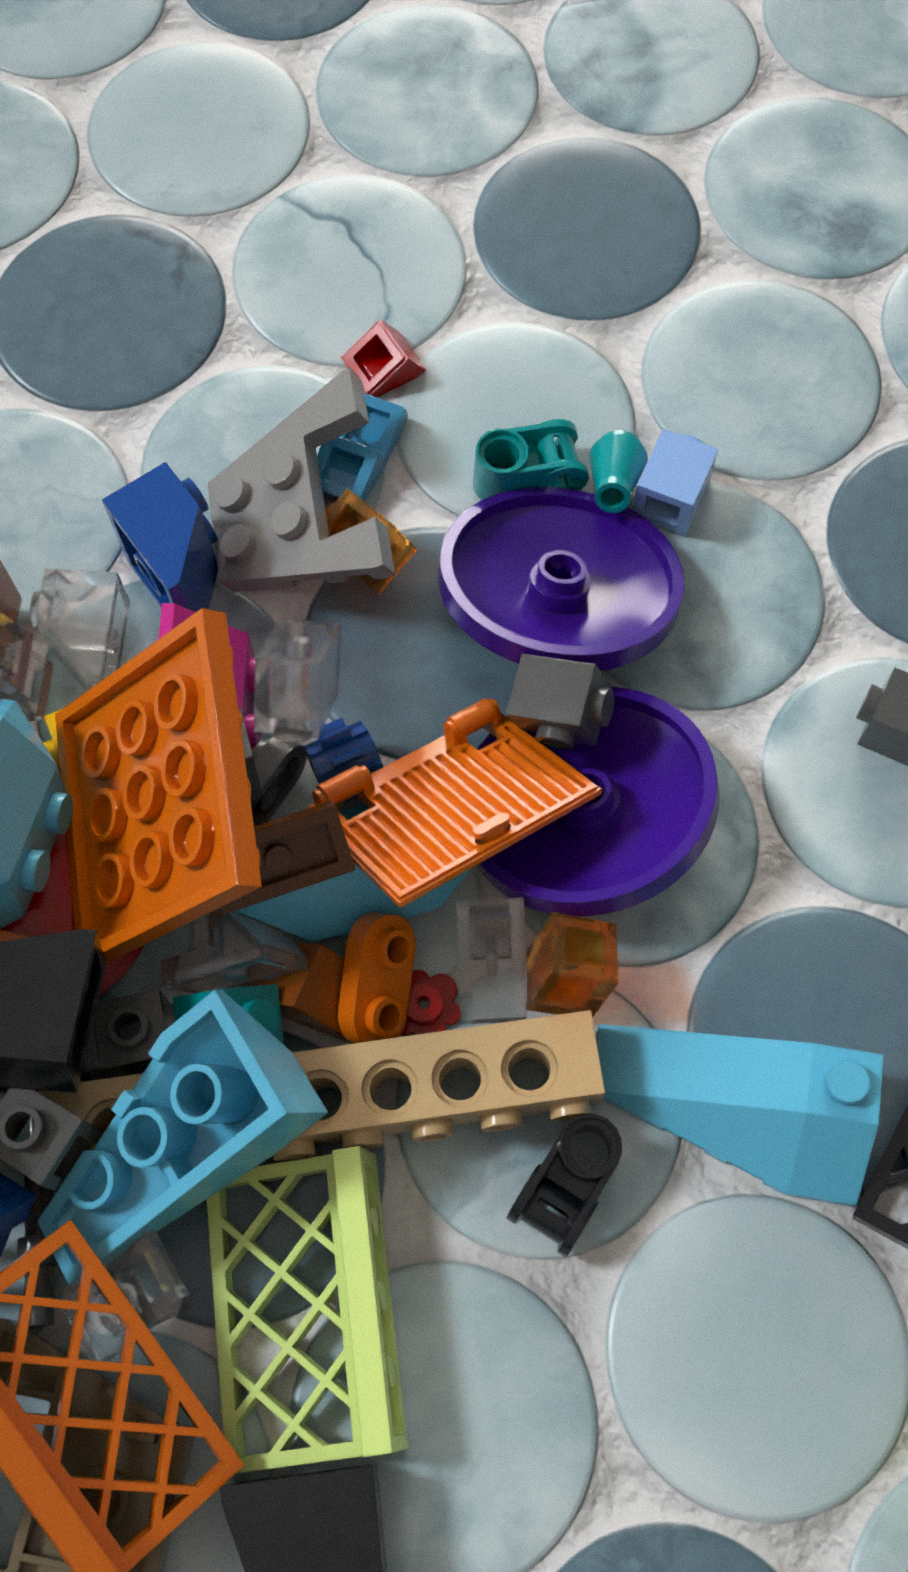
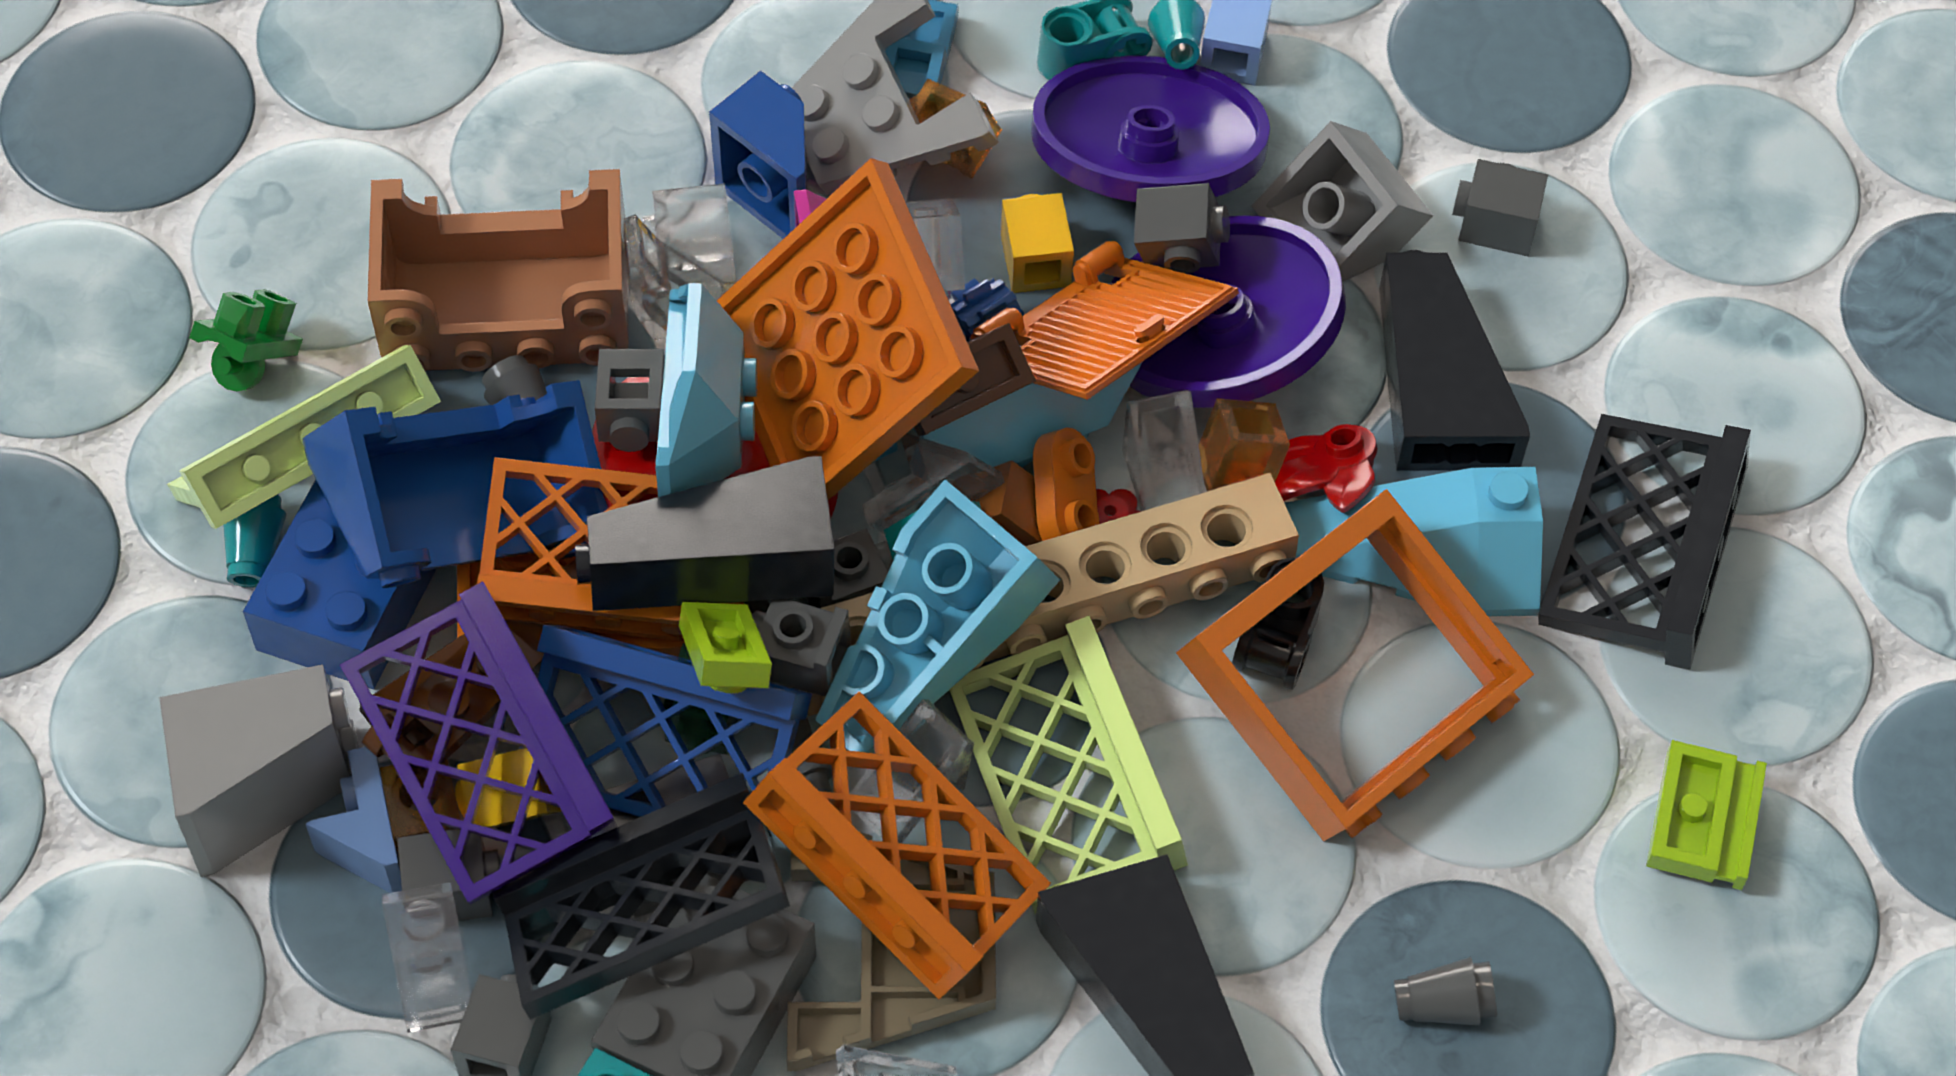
camera: 15 degrees left, 10 degrees down
none -> yellow brick [1001,193,1074,293]
none -> orange window [1176,489,1534,841]
none -> light grey slope [1252,121,1433,282]
none -> red plate [1266,424,1378,513]
none -> black slope [1379,250,1530,471]

